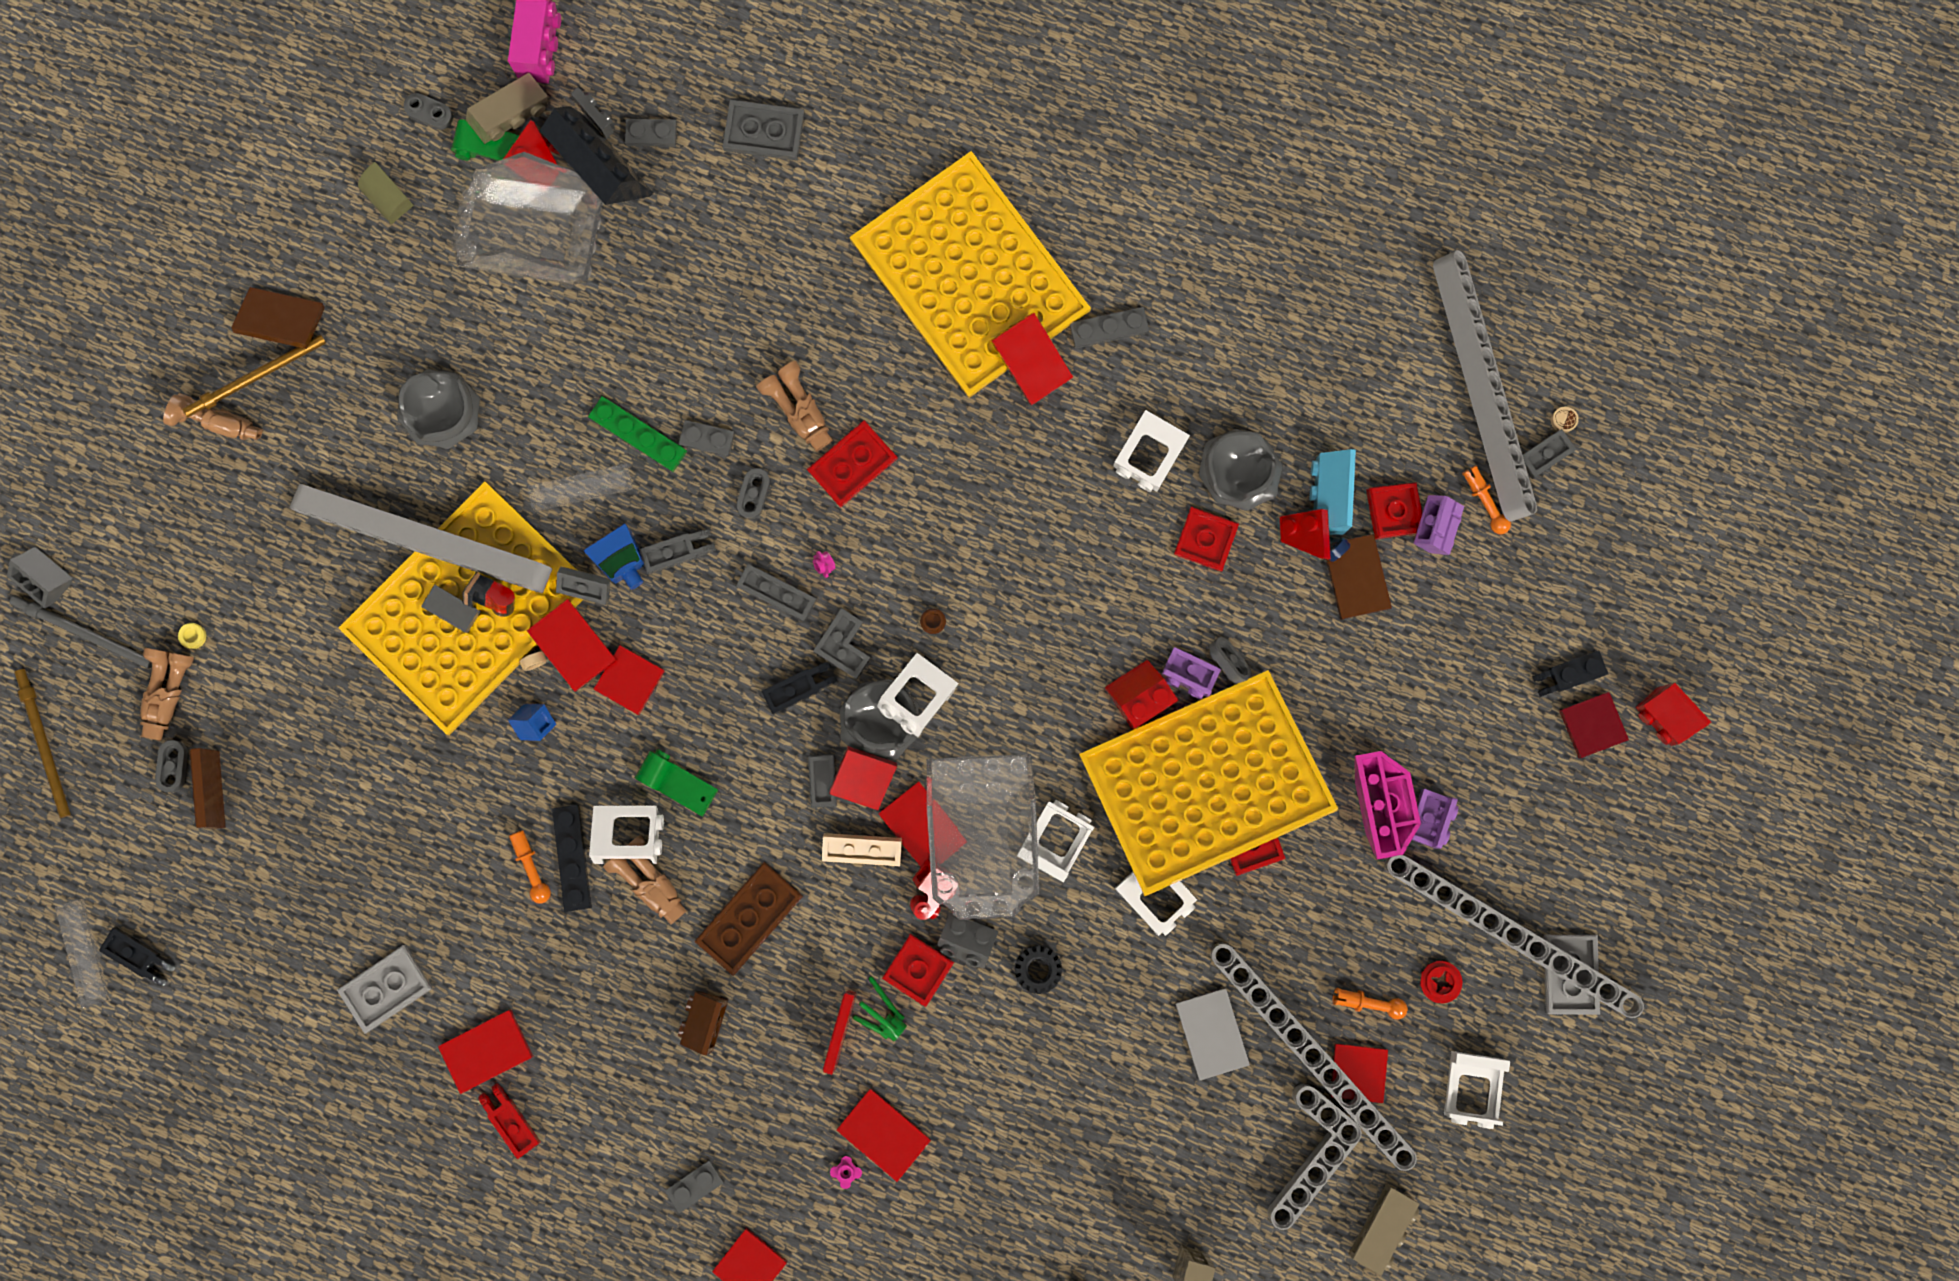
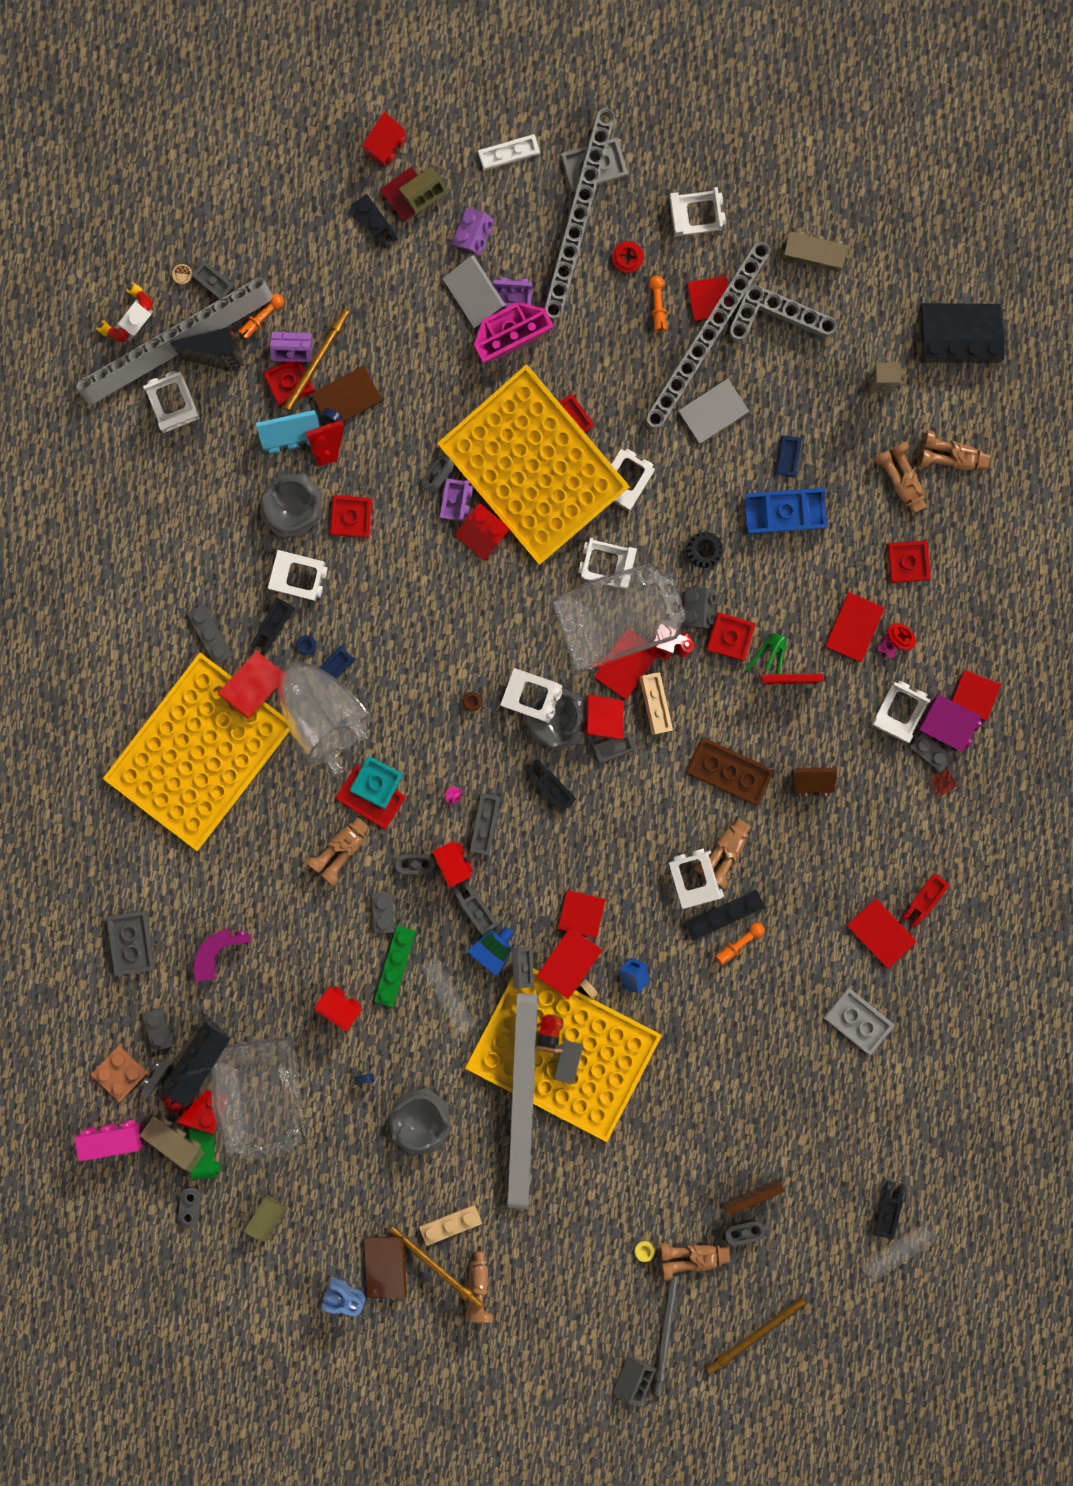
camera: 105 degrees left, 5 degrees up
green door [634,749,718,817] -> none
dark grey plate [813,608,871,680] -> none
none -> nougat plate [91,1045,148,1102]
none -> torso [96,282,153,342]
none -> white window [143,371,200,433]
none -> black slope [170,327,244,371]
none -> magenta arch [194,928,253,982]
none -> black hinge [251,597,295,654]
none -> clear windscreen [278,662,373,776]
none -> pearl gold bar [283,309,350,412]
none -> dark blue tile [296,635,317,655]
none -> dark blue tile [314,646,355,688]
none -> red slope [314,986,363,1032]
none -> medium blue piece [321,1277,365,1316]
none -> teal tile [350,756,404,809]
none -> dark blue tile [354,1073,375,1085]
none -> olive brick [399,167,449,214]
none -> tan plate [419,1204,482,1246]
none -> red slope [432,841,474,888]
none -> light grey tile [443,255,506,328]
none -> medium lavender bracket [452,208,494,256]
none -> white tile [478,134,540,171]
none -> blue piece [744,488,828,535]
none -> dark blue tile [776,435,802,478]
none -> white window [872,681,931,743]
none -> medium nougat piece [873,441,927,513]
none -> red gear [886,623,916,652]
none -> red tile [887,540,931,583]
none -> magenta brick [918,693,982,752]
none -> clear red tile [930,769,958,796]

